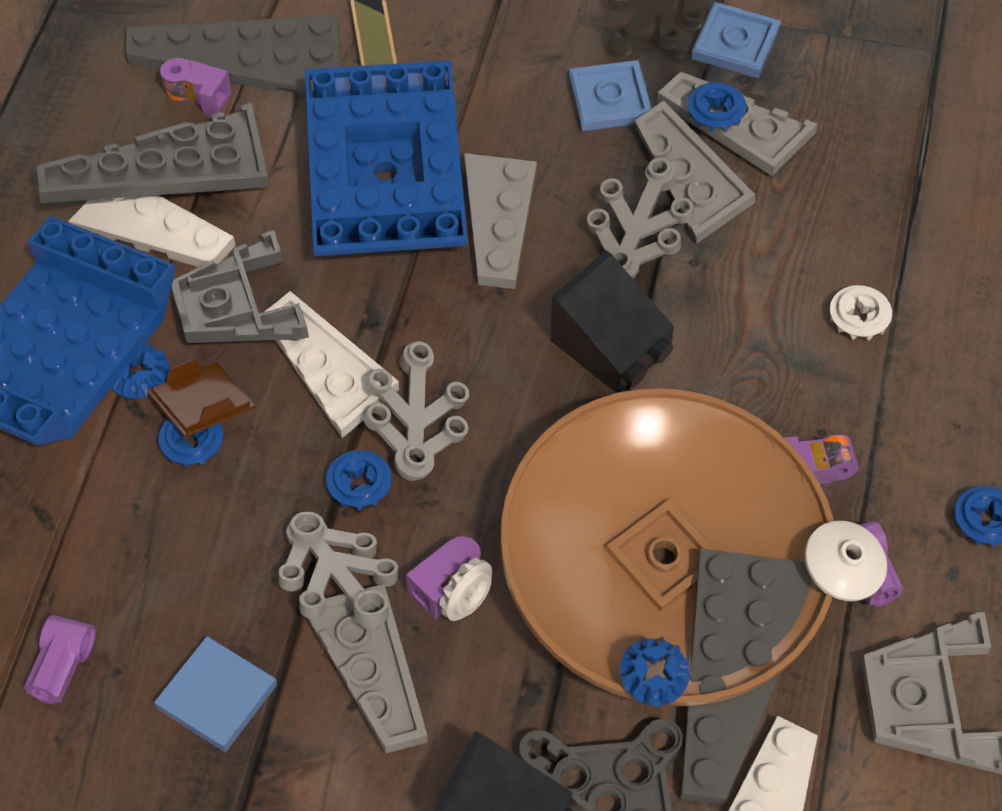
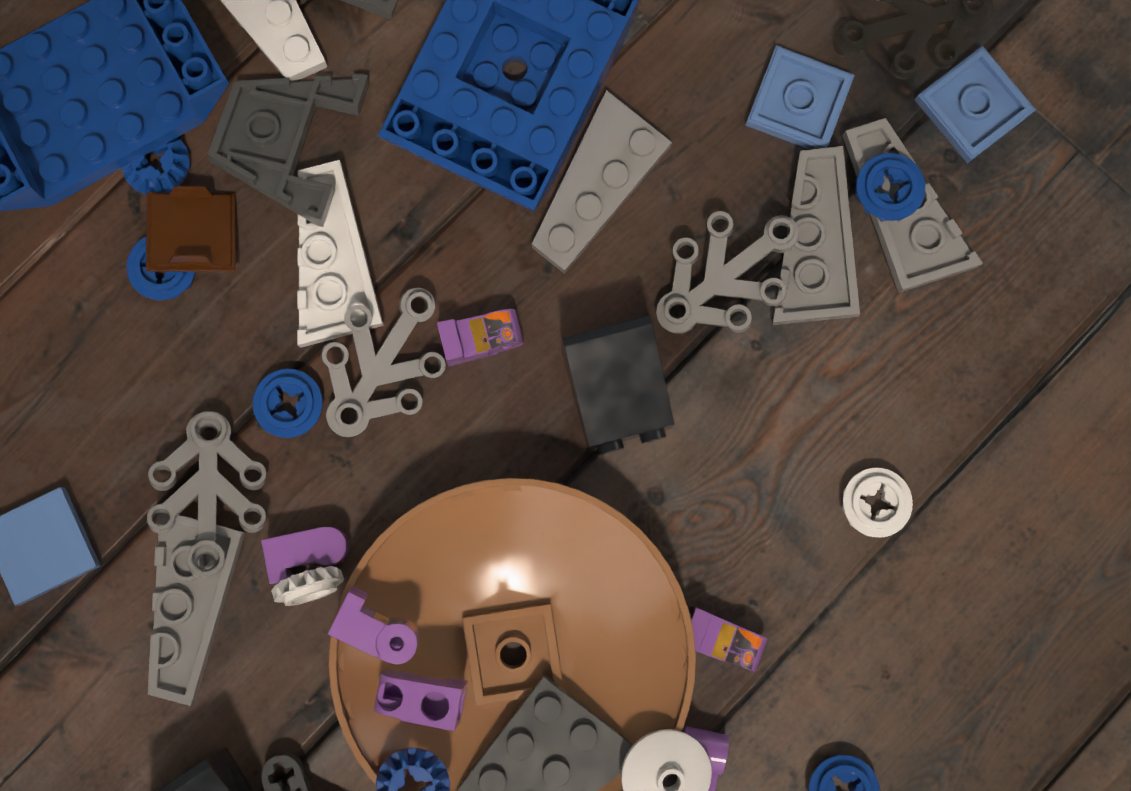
camera: 25 degrees right, 25 degrees up
none -> medium lavender leg [327,586,419,665]
none -> medium lavender leg [374,670,468,731]
none -> medium lavender leg [437,309,524,367]

